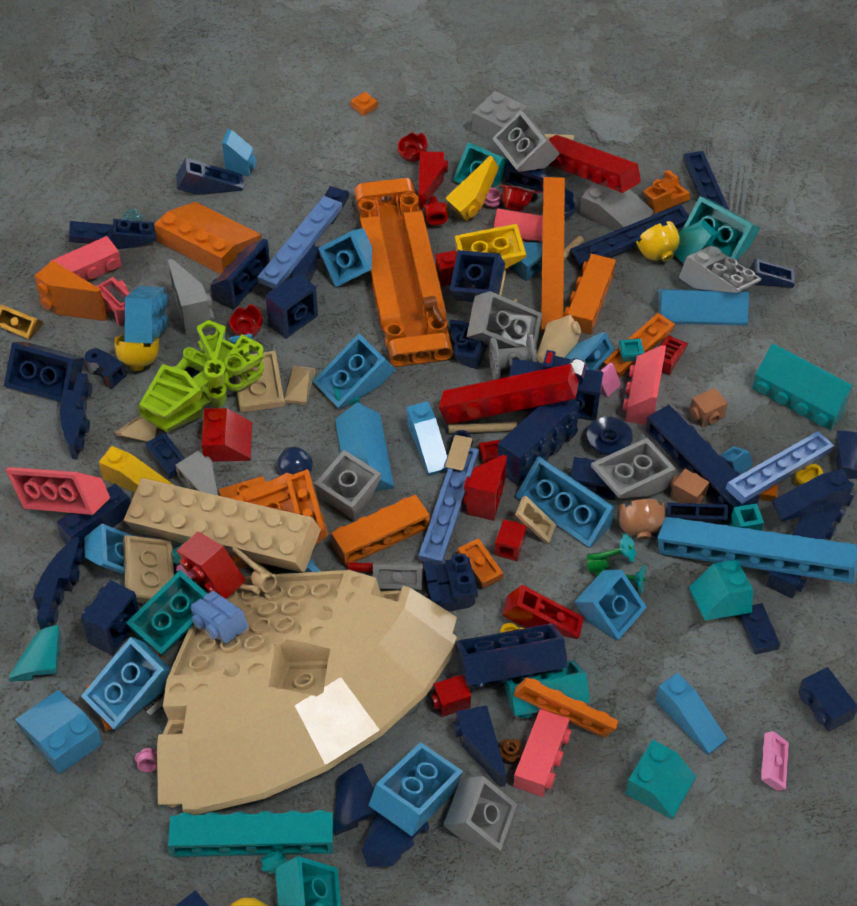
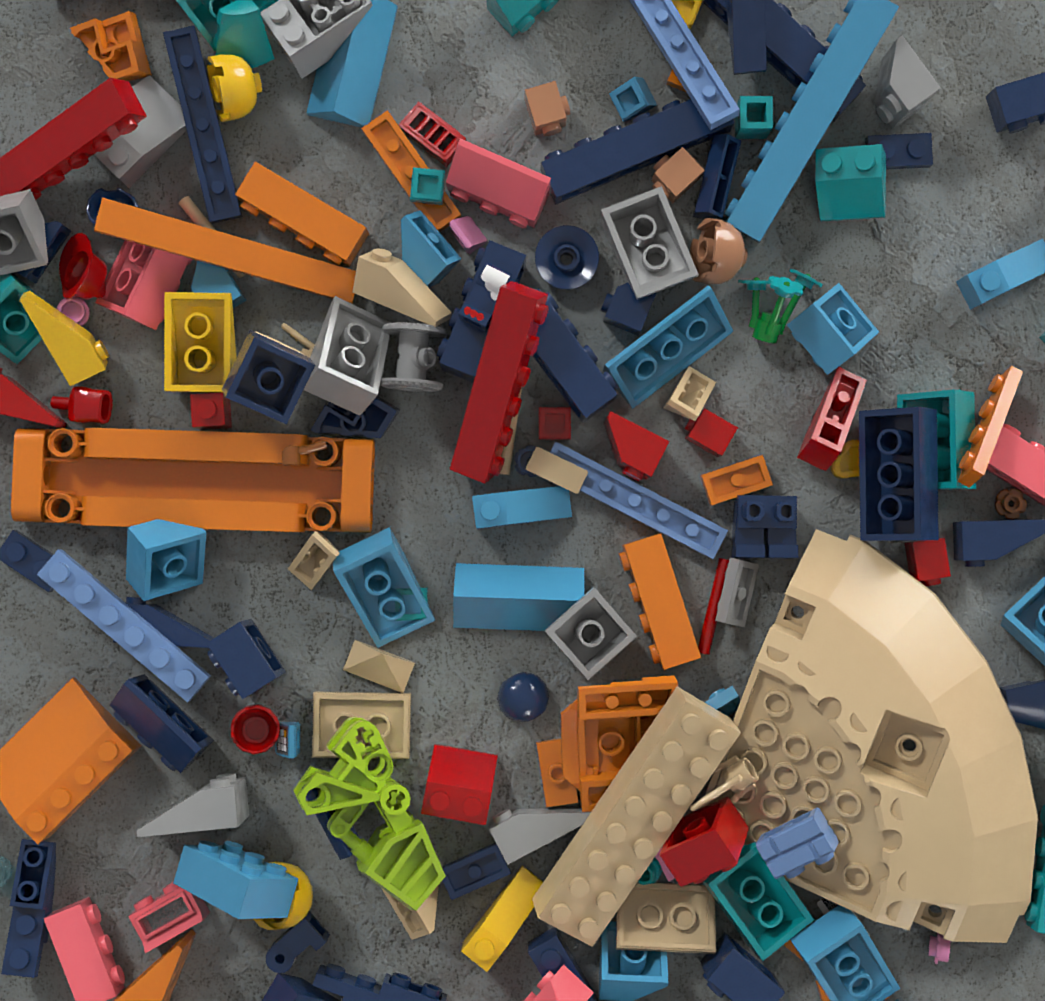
camera: 85 degrees left, 35 degrees up
none -> tan slope [288,531,340,590]
none -> light grey slope [874,35,941,129]

